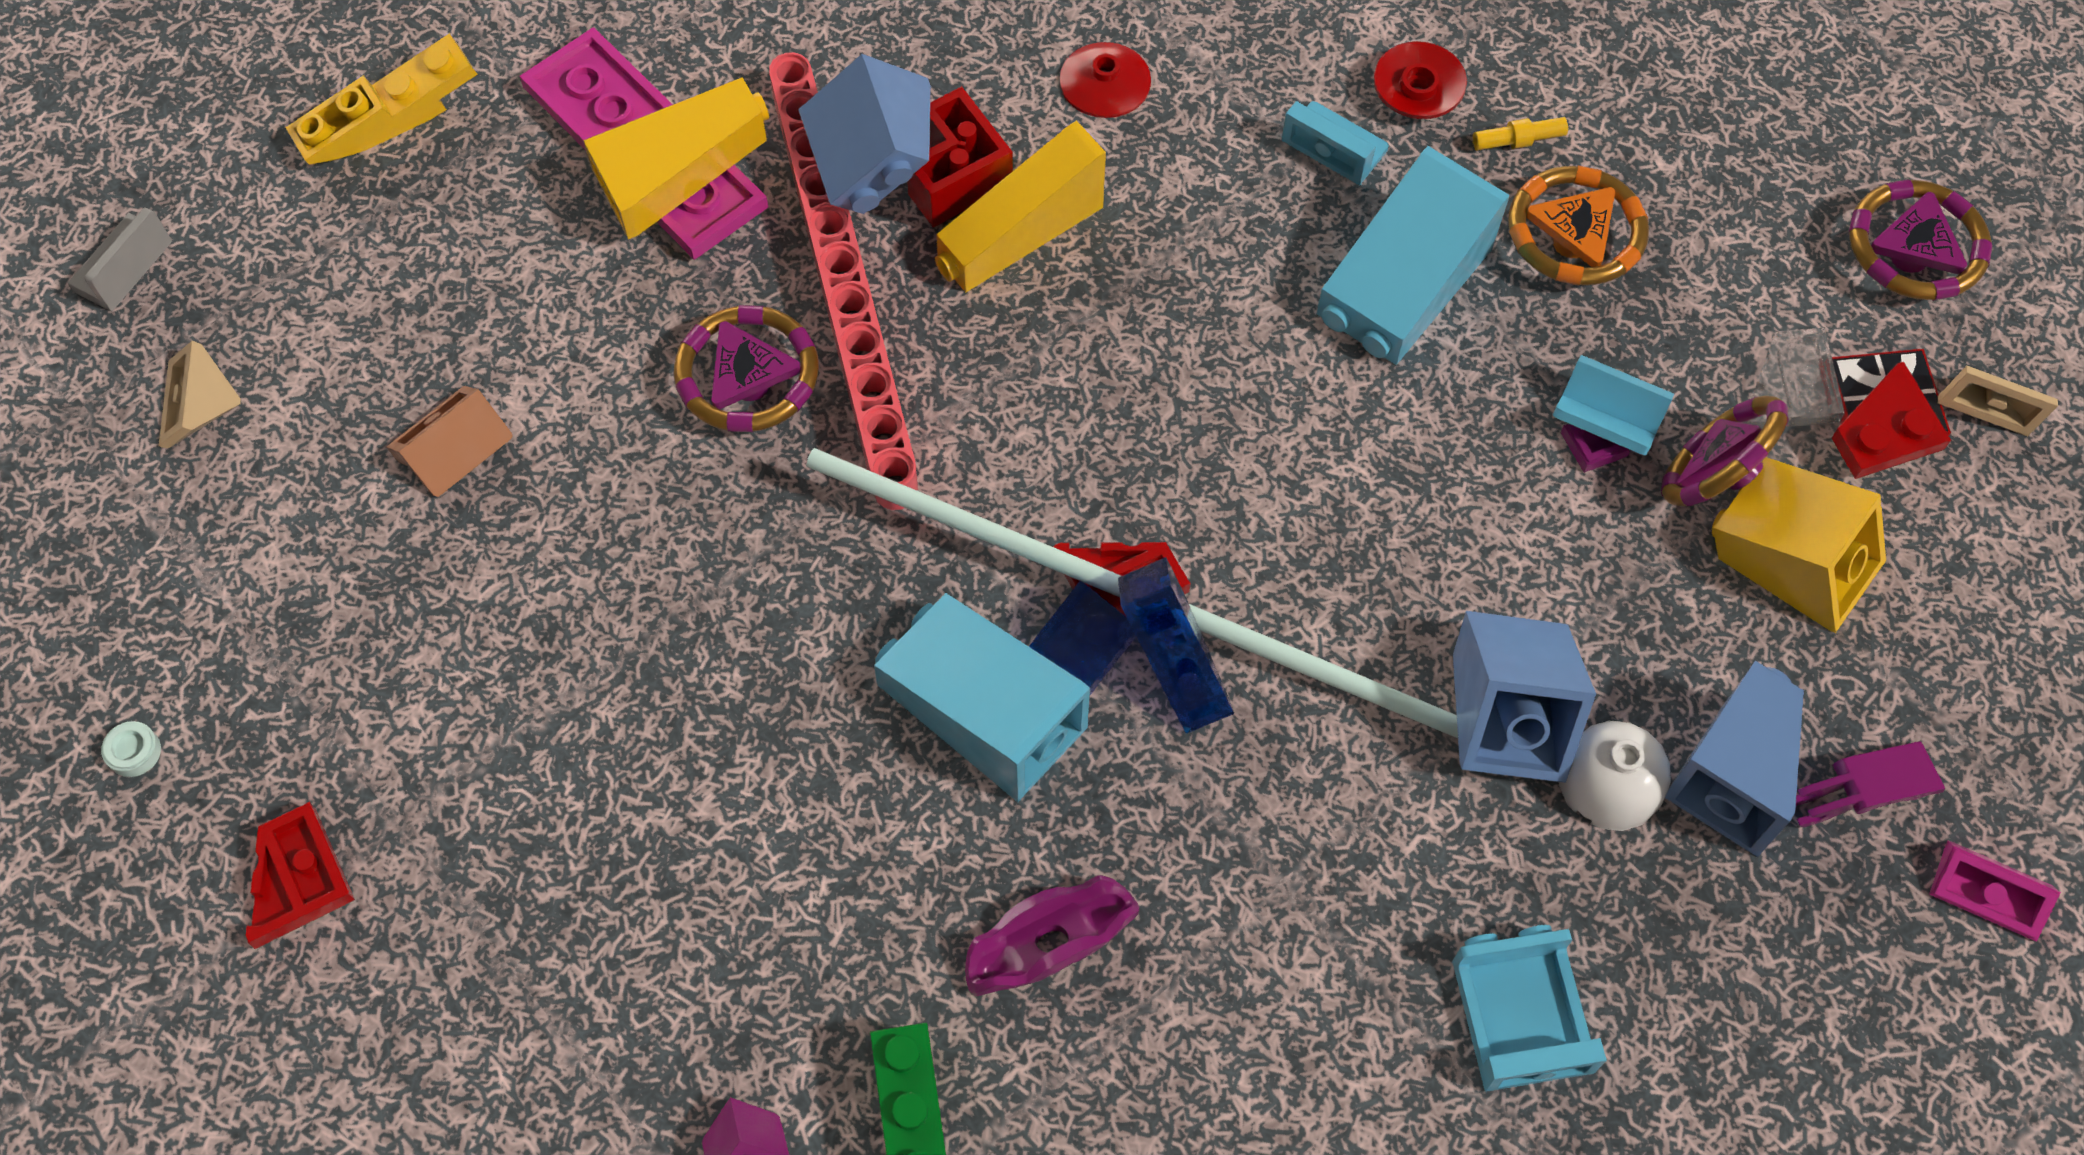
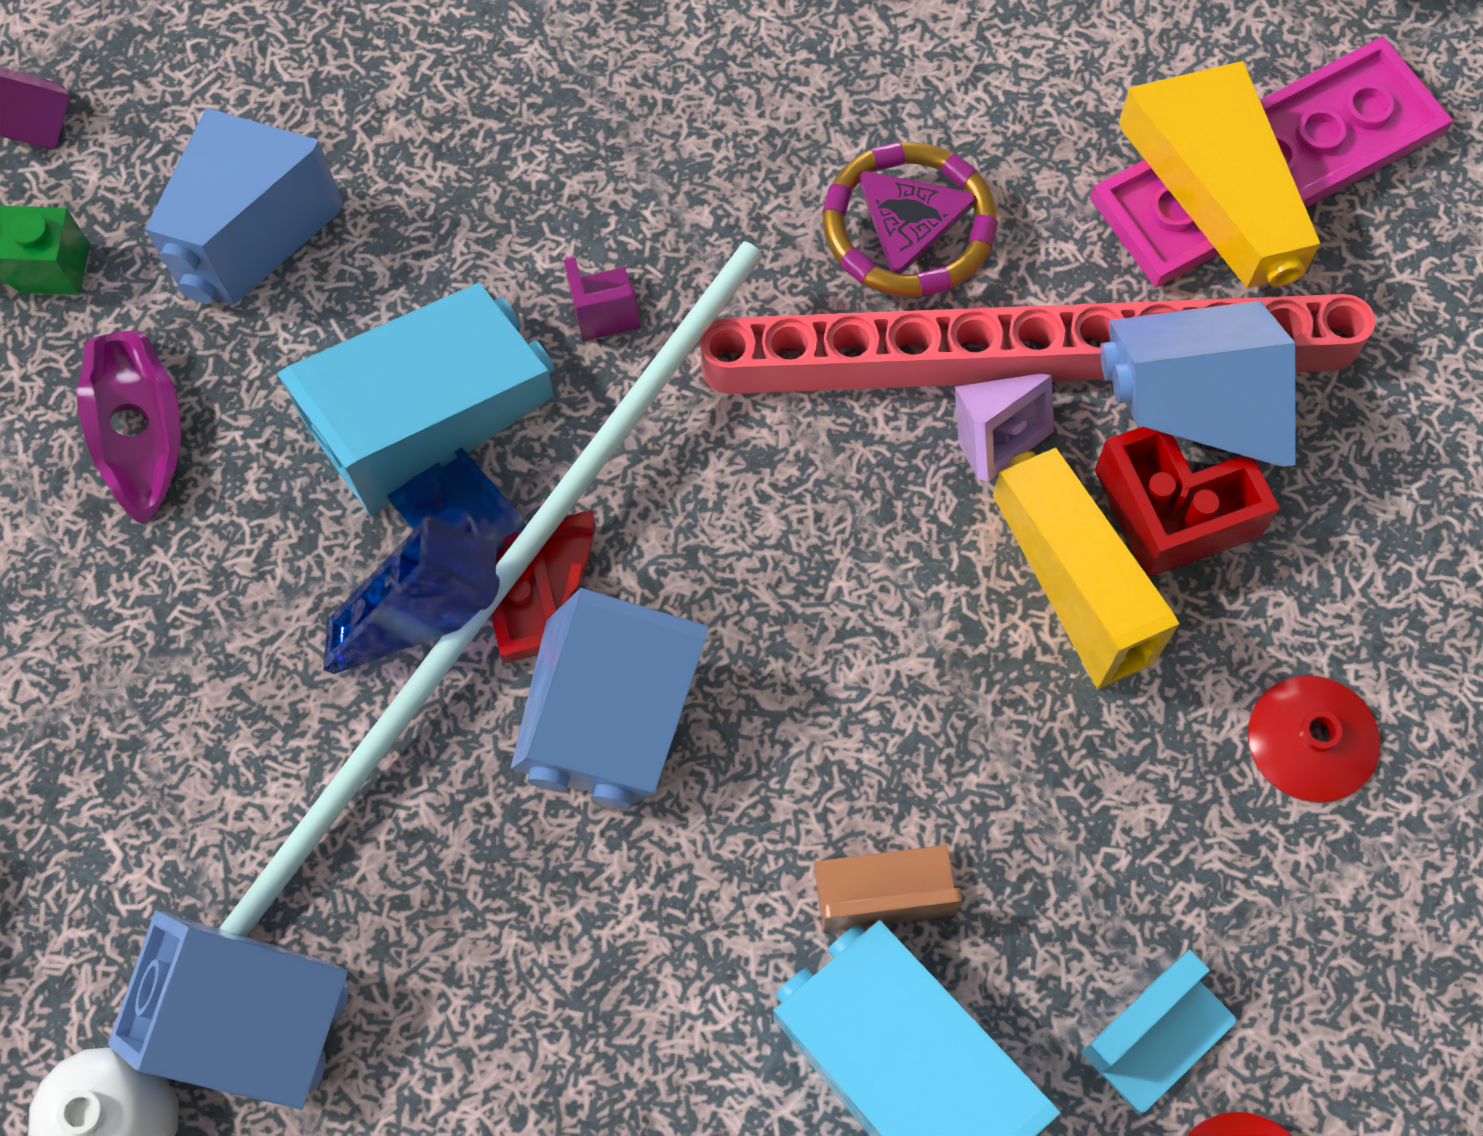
camera: 105 degrees right, 5 degrees up
none -> medium blue slope [145,108,343,305]
none -> medium blue slope [510,588,709,809]
none -> magenta panel [563,255,641,341]
none -> nougat panel [814,845,963,932]
none -> lavender slope [955,373,1054,481]

